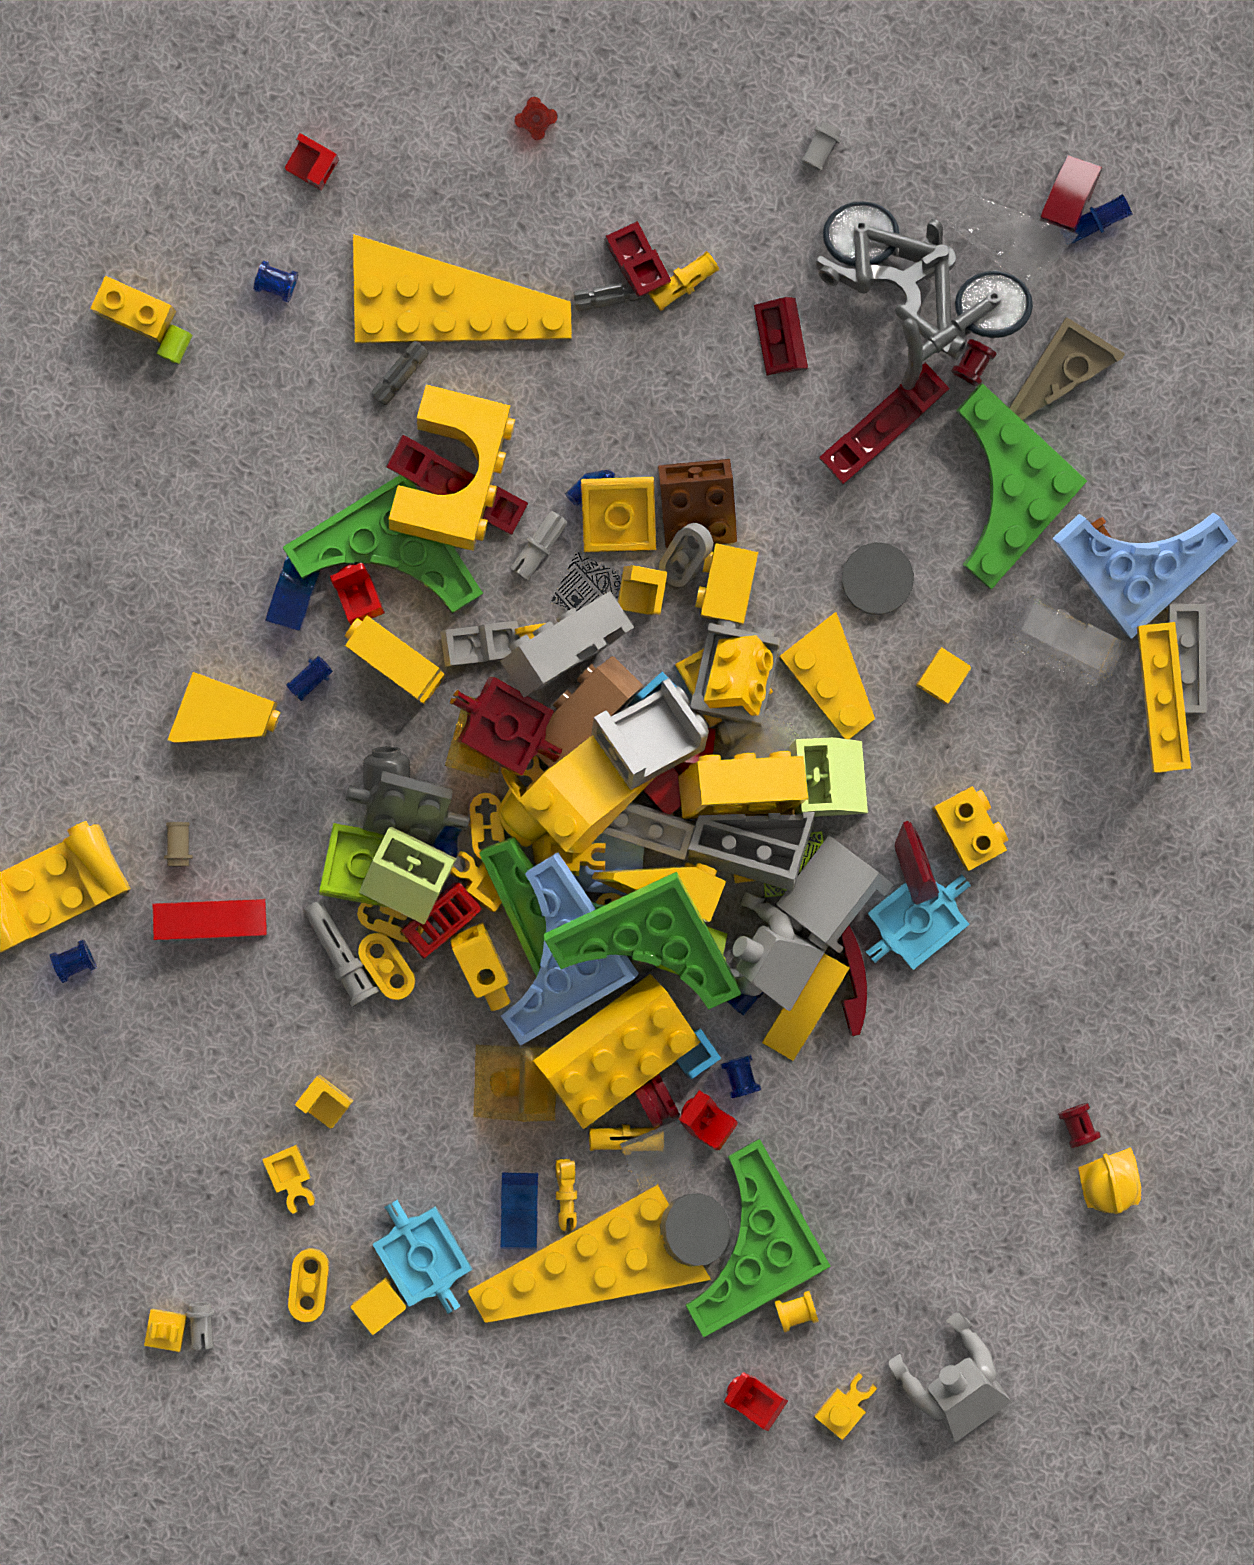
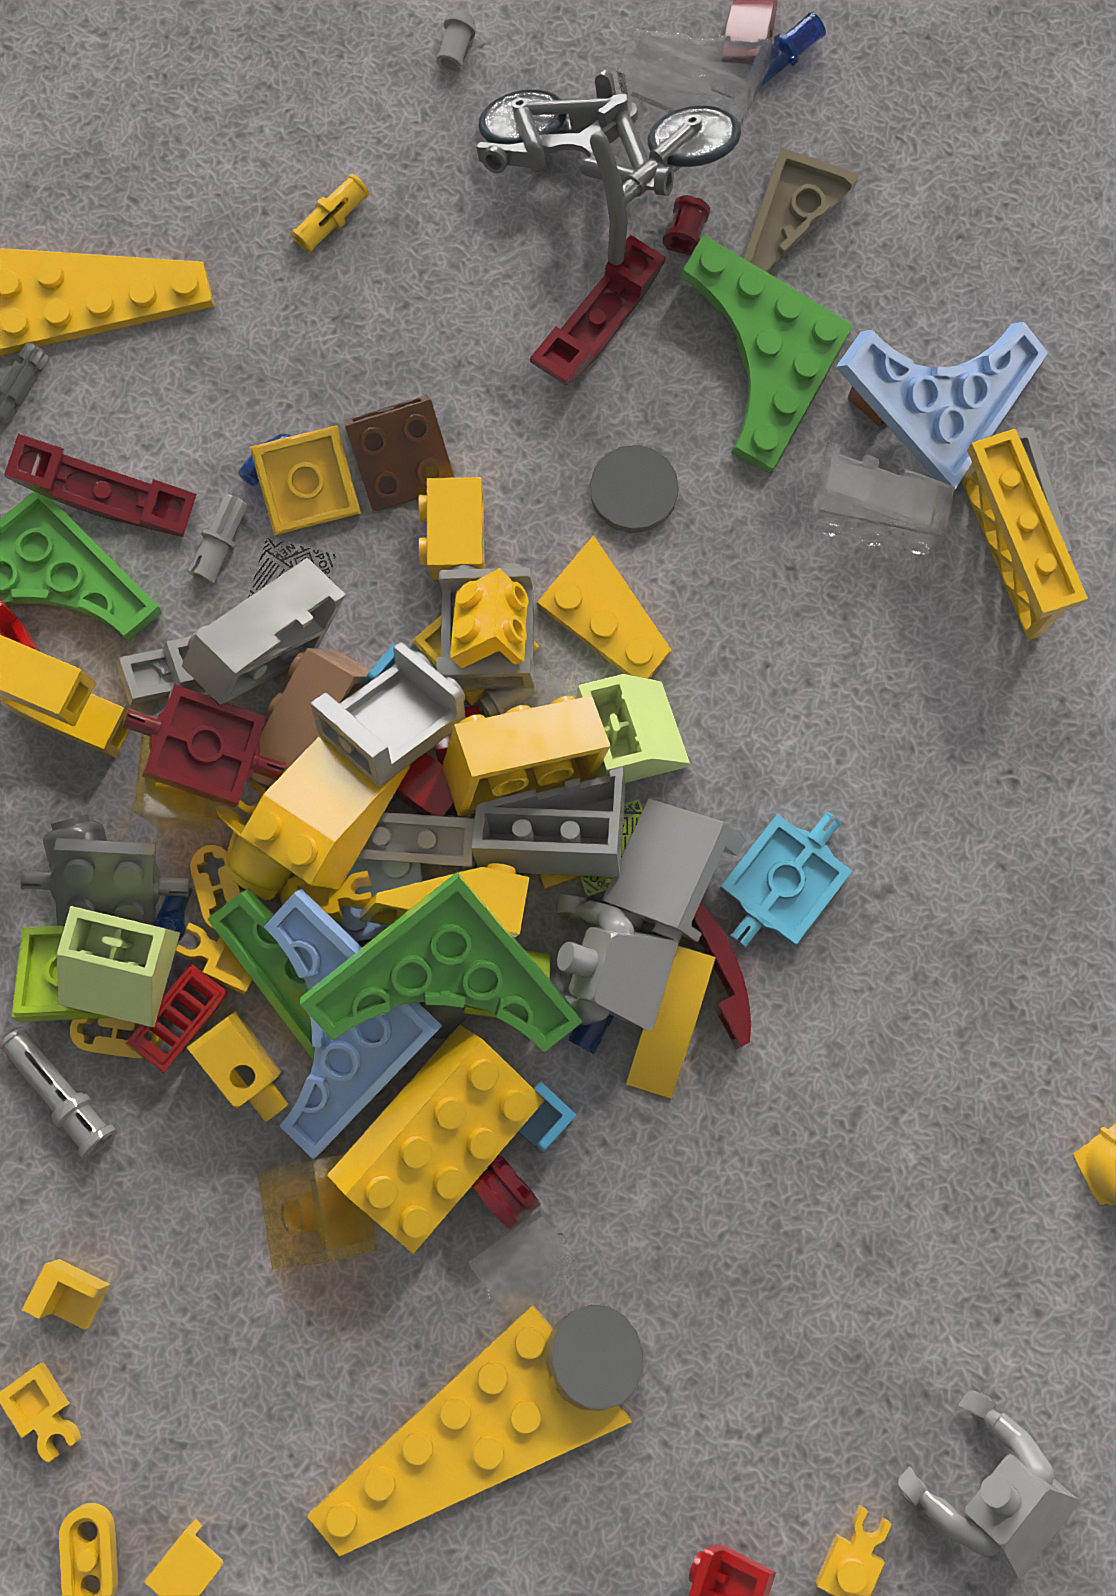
camera: 10 degrees left, 10 degrees down
yellow plate [358,933,416,1000] -> none
medium azure plate [372,1199,473,1314] -> none
yellow arch [389,384,515,551] -> none
clear blue slope [500,1172,538,1250] -> none
clear red plate [515,97,558,140] -> none
yellow piece [555,1159,577,1231] -> none
dark grey axle [574,281,645,311] -> none
yellow pin [589,1124,663,1153] -> none
dark red slope [604,221,671,298] -> none
yellow panel [618,565,667,615] -> none
light grey plate [659,523,713,587] -> none
red bracket [679,1090,738,1151] -> none
bright green plate [686,1138,831,1337] -> none
clear blue bush [720,1054,762,1098] -> none
dark red slope [754,297,808,376] -> none
yellow bush [774,1291,819,1333] -> none
dark red slope [895,821,939,905] -> none
yellow panel [916,647,971,705] -> none
yellow brick [932,786,1009,871] -> none
dark red bush [1058,1102,1101,1148] -> none

